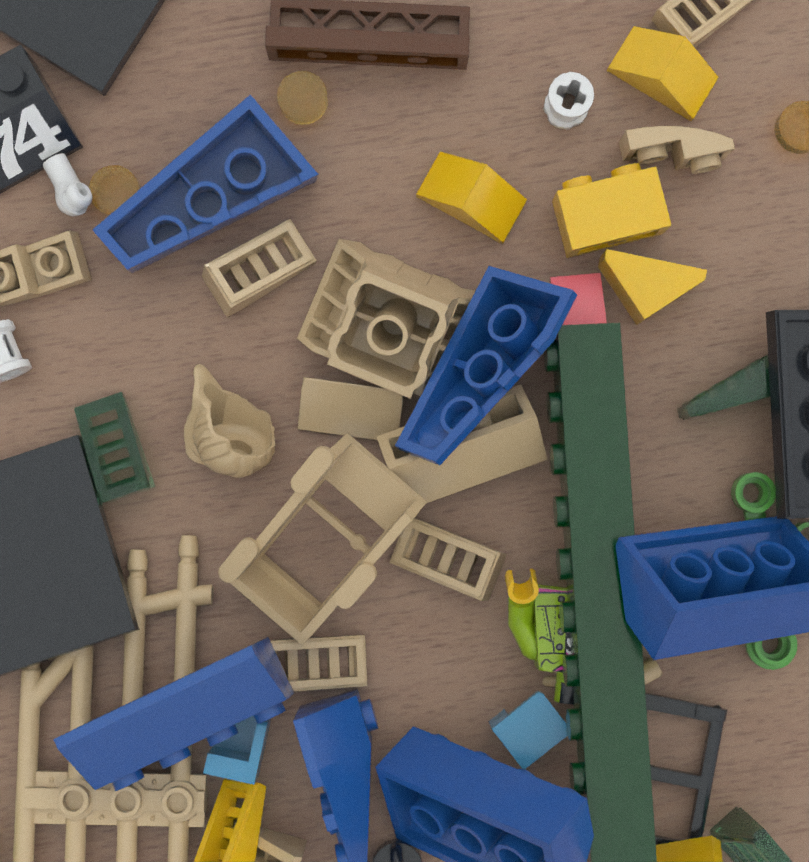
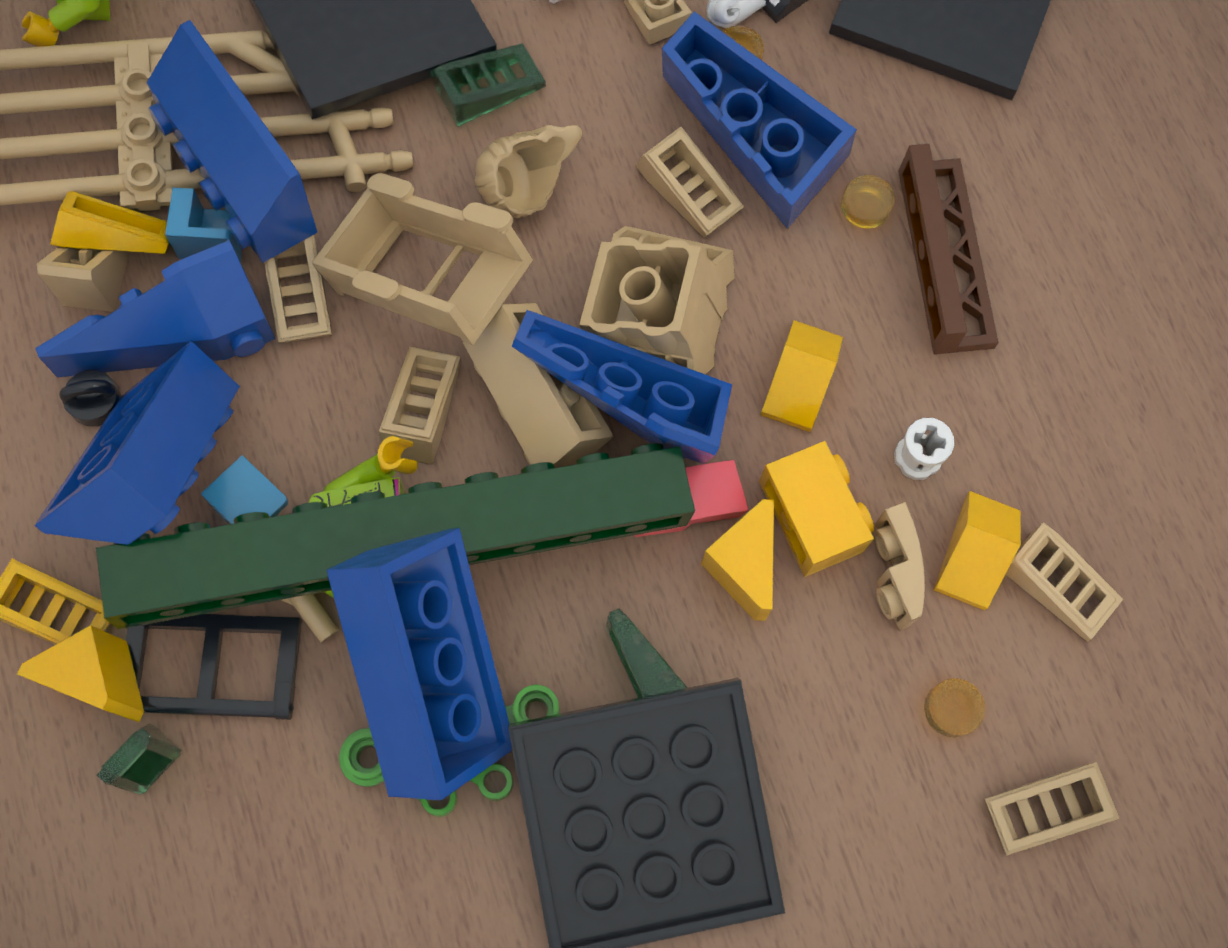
camera: 80 degrees right, 15 degrees down
tan slope [298,377,404,440] -> none

